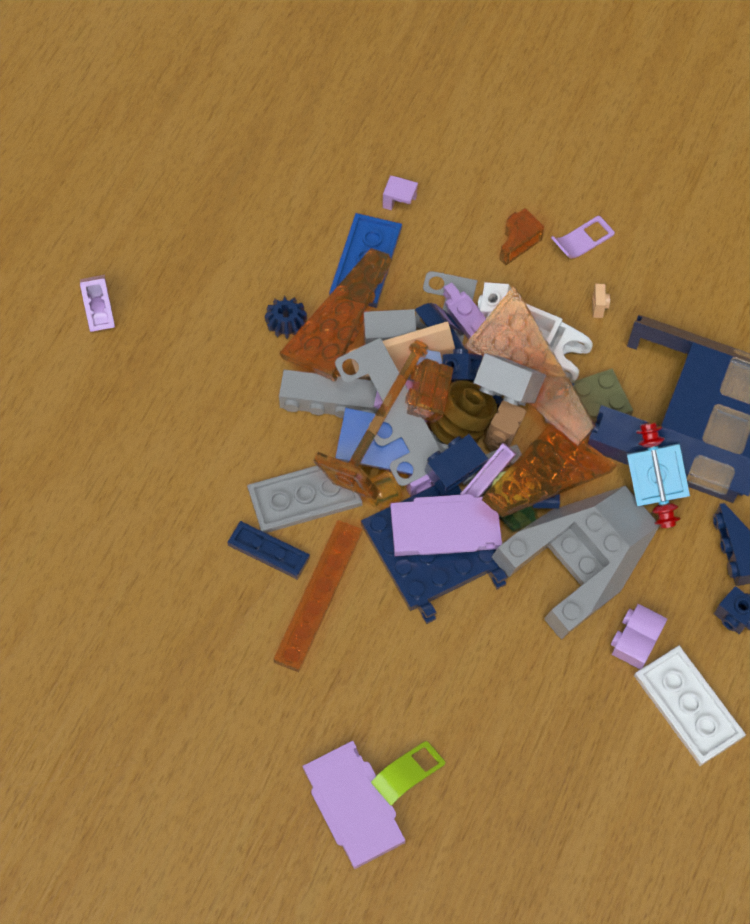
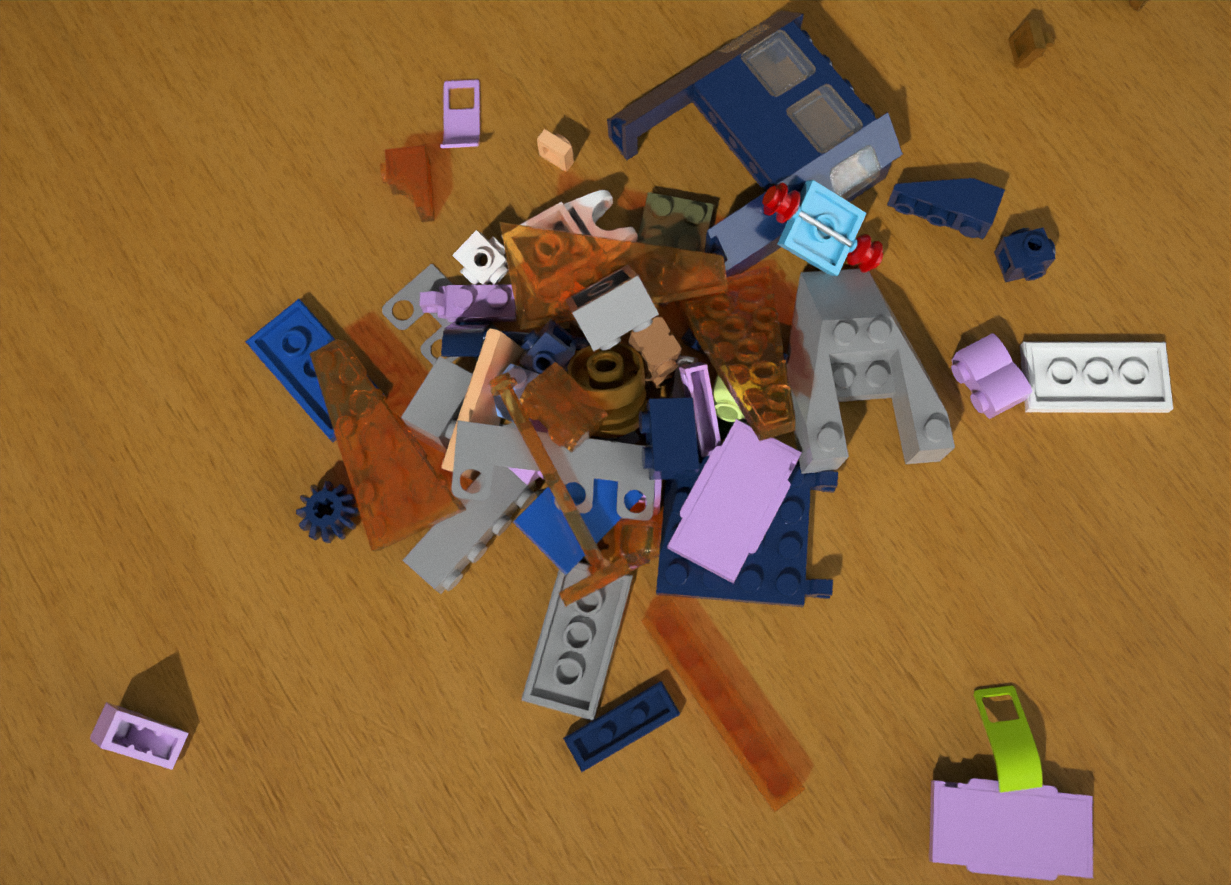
camera: 50 degrees left, 10 degrees up
lavender panel [383,175,418,210] -> none

